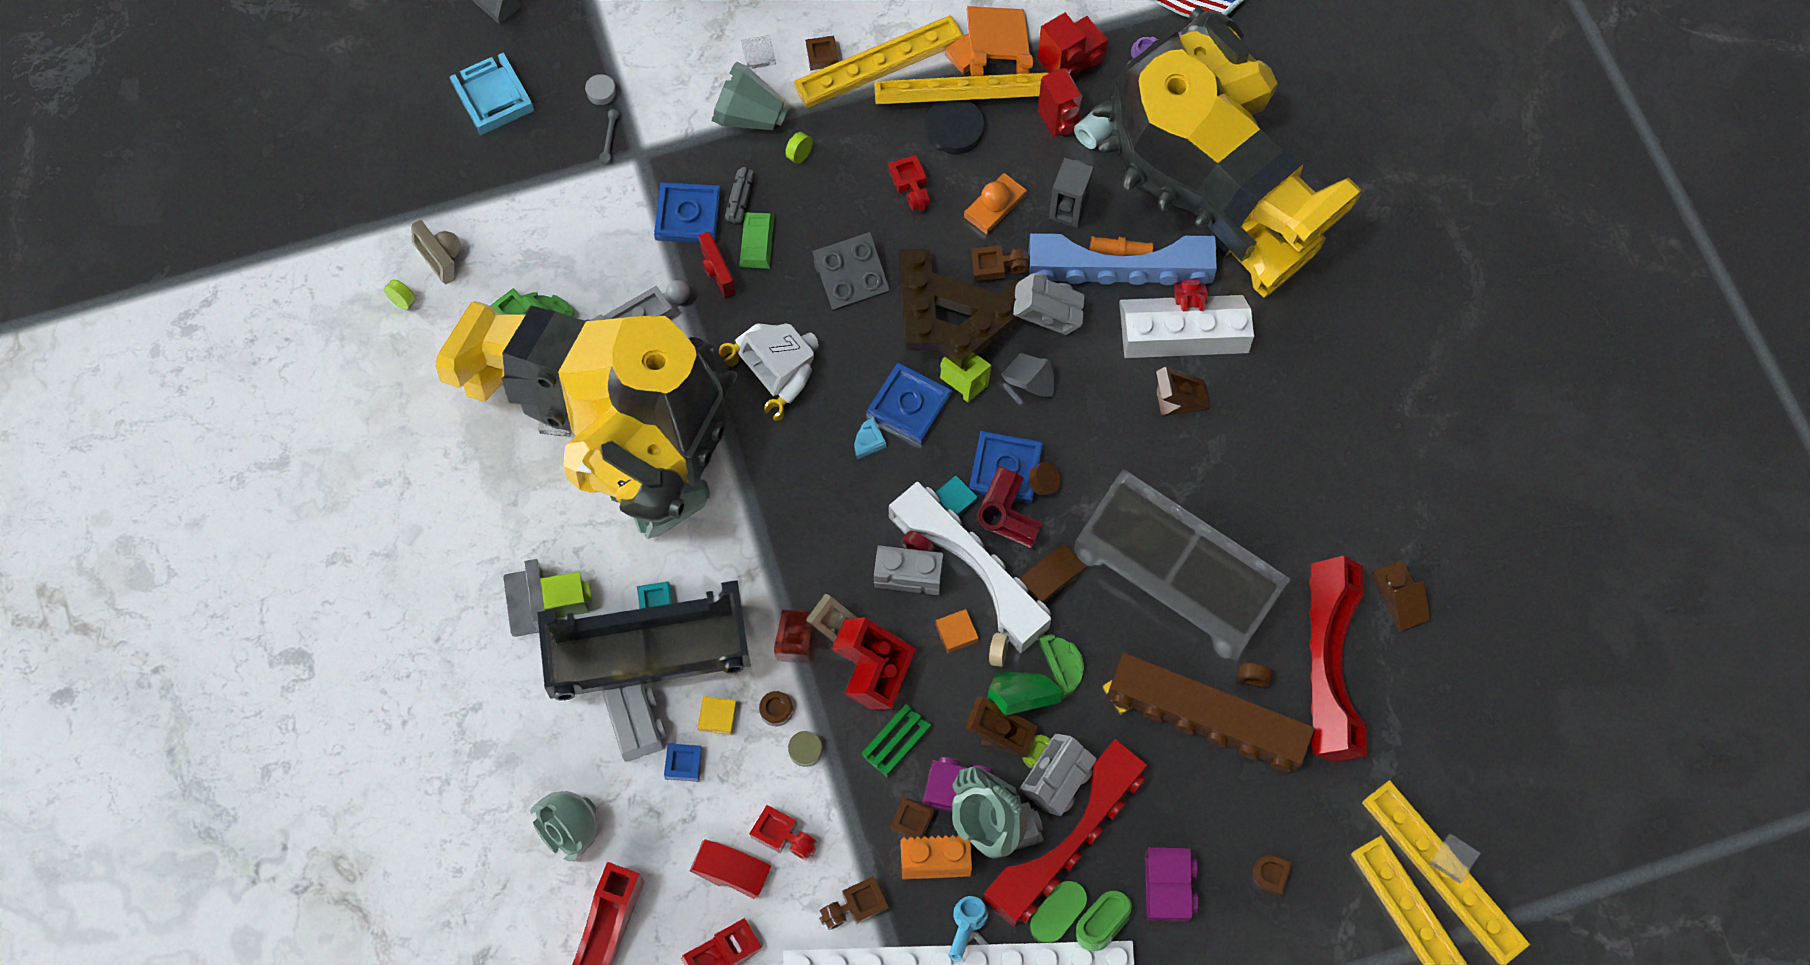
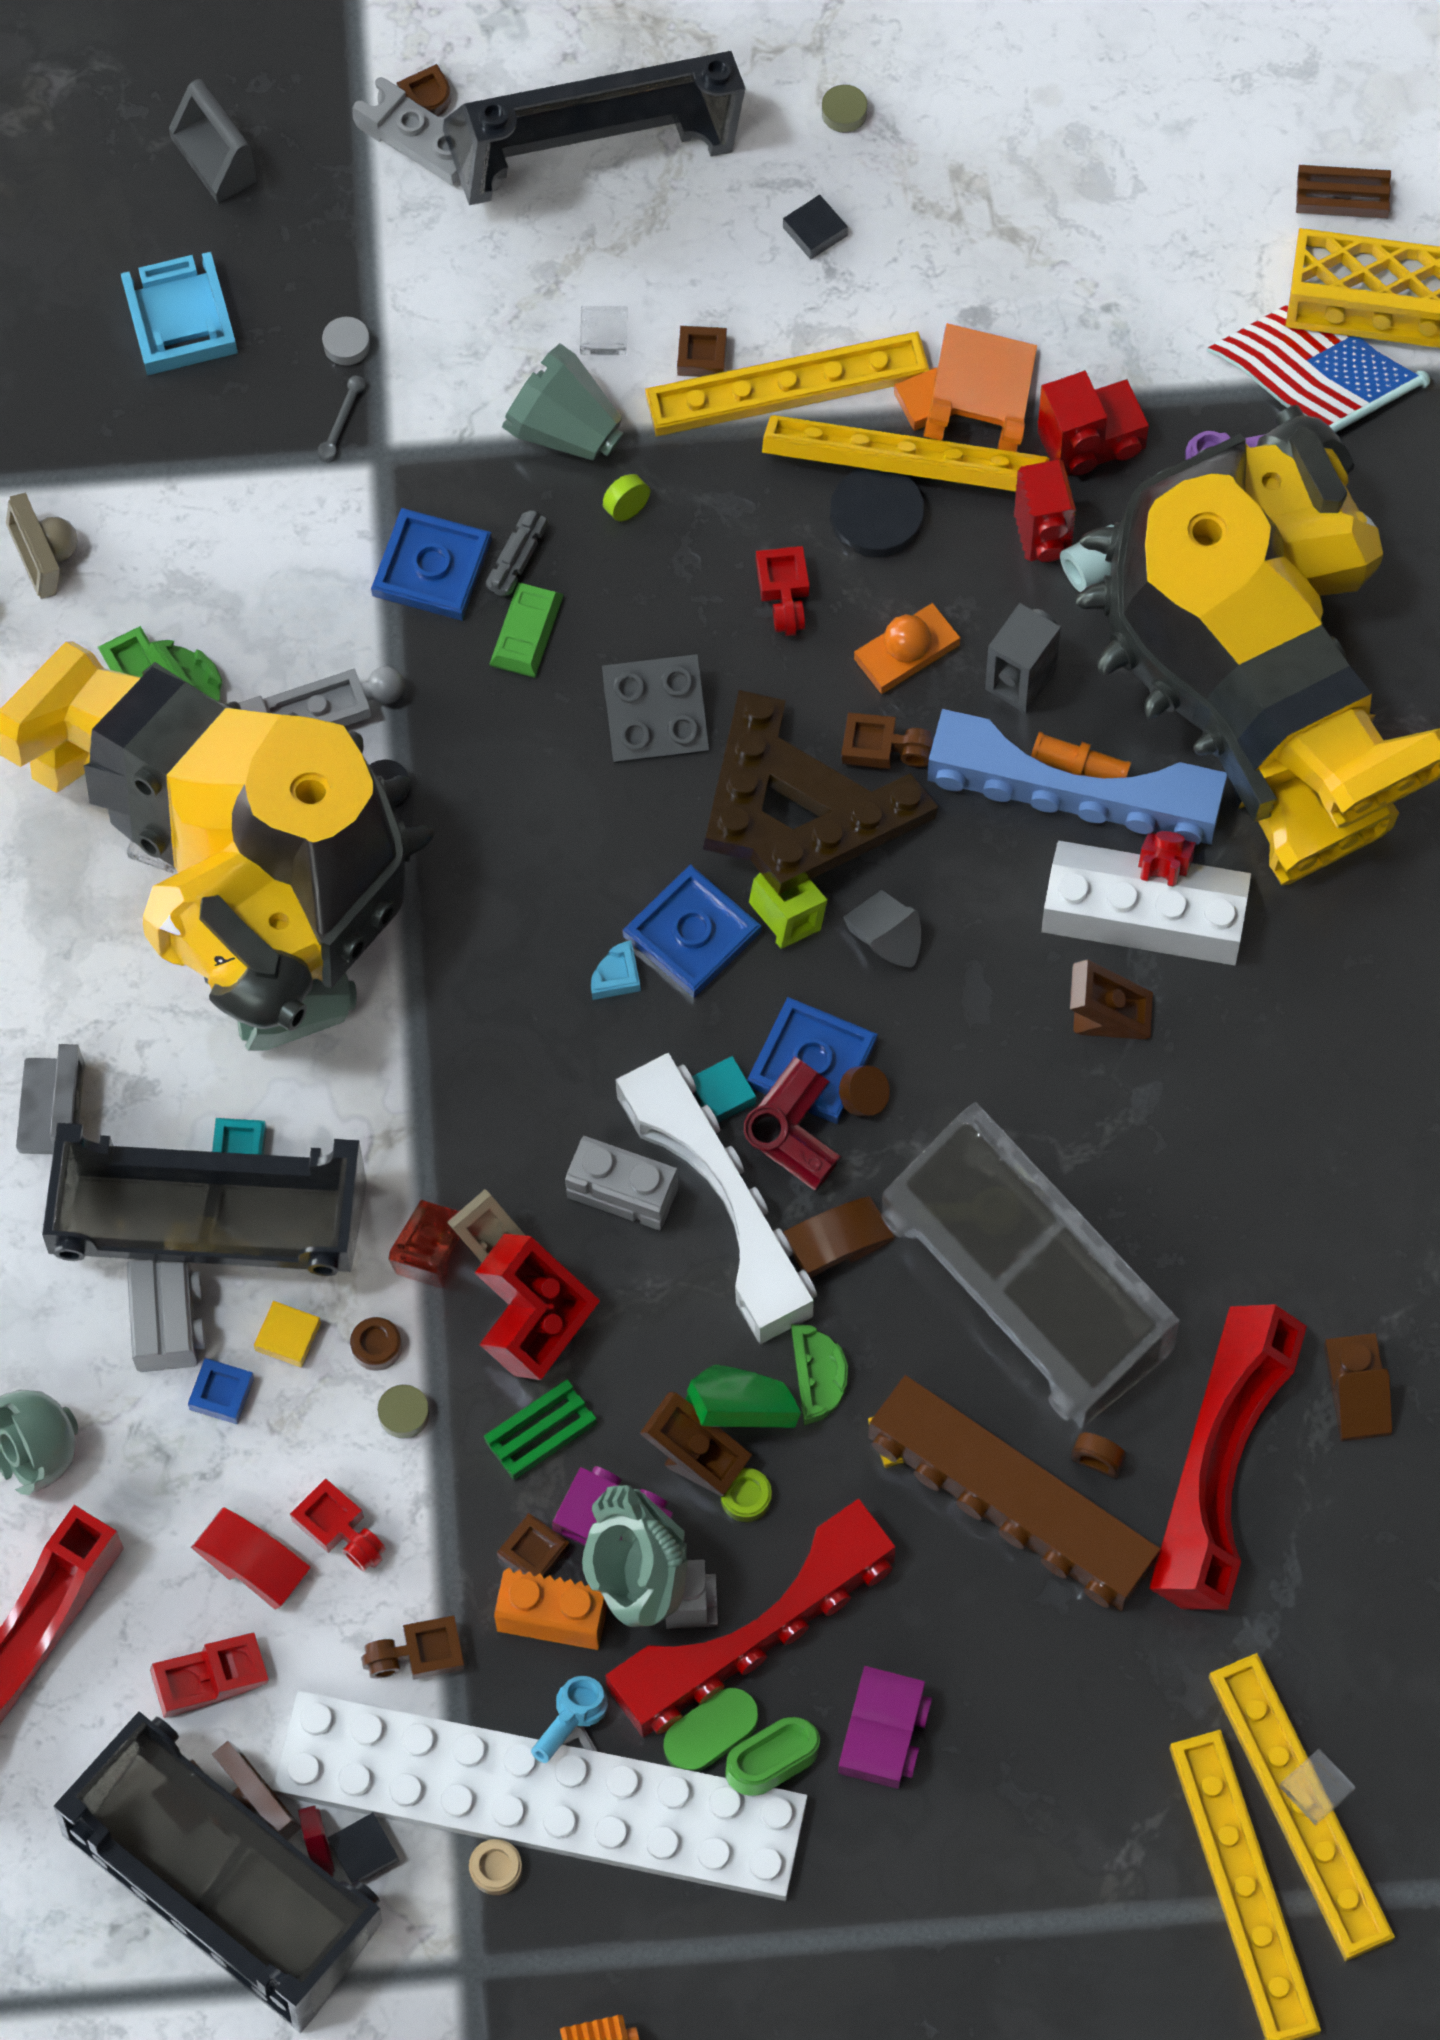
camera: 15 degrees right, 0 degrees up
lime brick [540,571,593,618] -> none
red plate [698,231,736,299] -> none
white torso [719,323,818,422] -> none
dark red tile [901,530,935,552] -> none
orange tile [935,609,978,654] -> none
tan tile [989,633,1009,667] -> none
light grey brick [1013,273,1084,335] -> none
light grey brick [1019,734,1097,816] -> none
reddish brown tile [1252,855,1292,897] -> none

